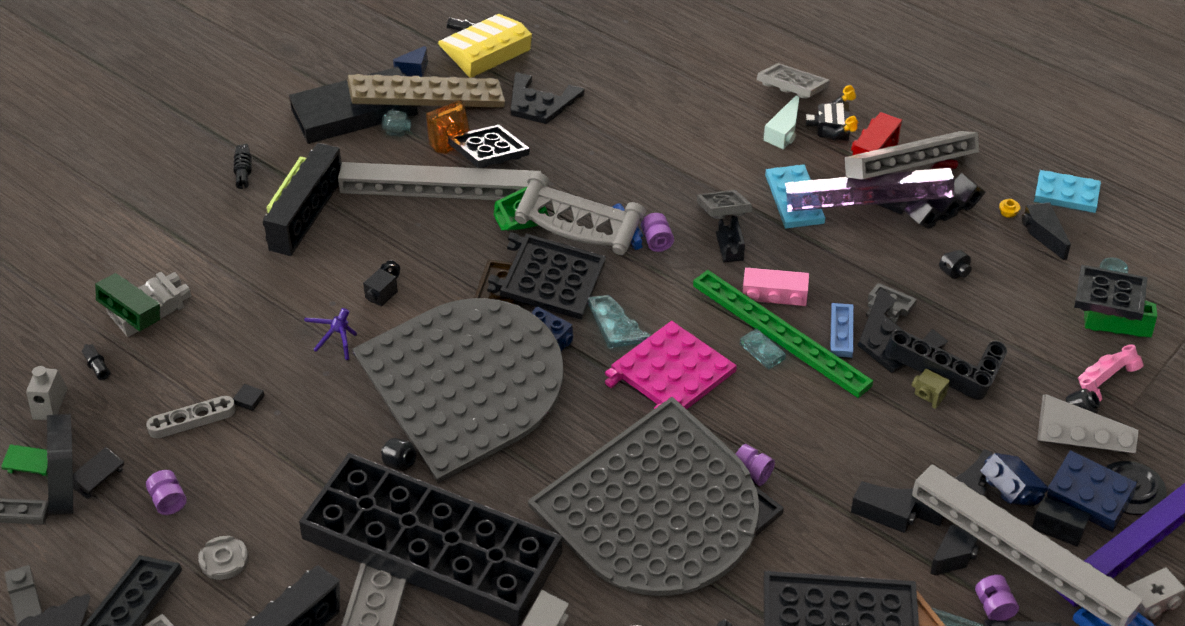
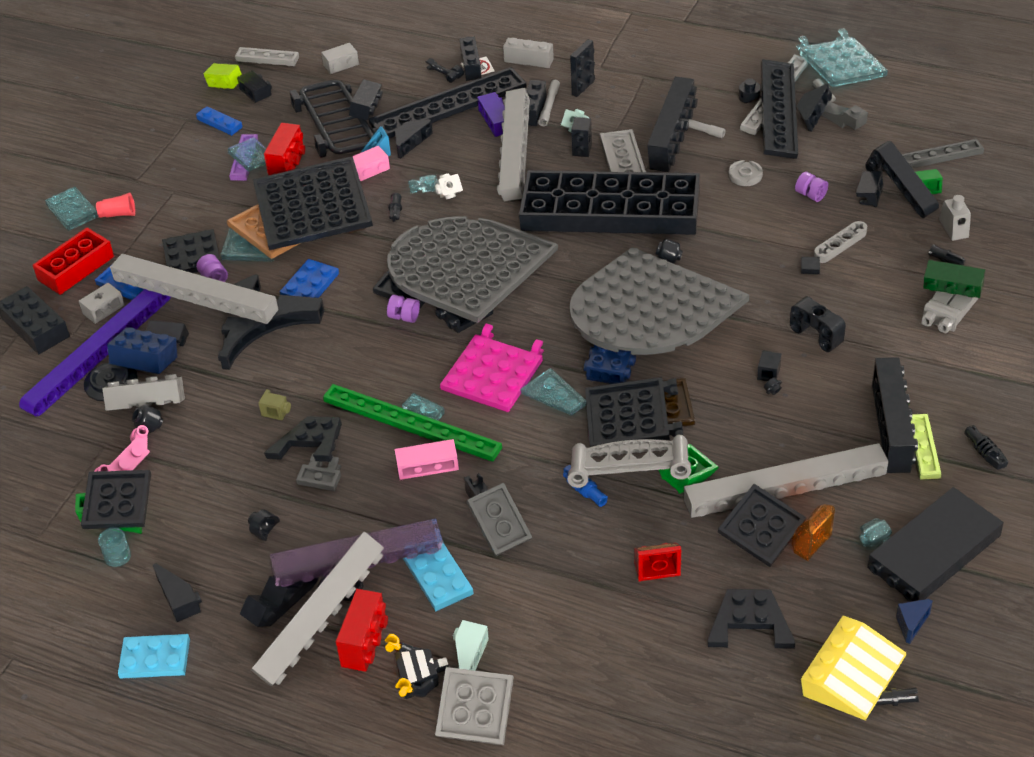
camera: 165 degrees right, 0 degrees up
dark purple plant [304,308,357,360] -> none
dark tan plate [347,74,505,107] -> none
medium lavender wheel [641,213,674,252] -> none
medium blue plate [830,303,853,358] -> none
black beam [885,330,1007,400] -> none
dark blue brick [980,453,1048,506] -> none
yellow plate [999,199,1020,218] -> none
none -> blue plate [280,259,339,298]
none -> red slope [634,543,681,581]
none -> black beam [790,296,846,352]

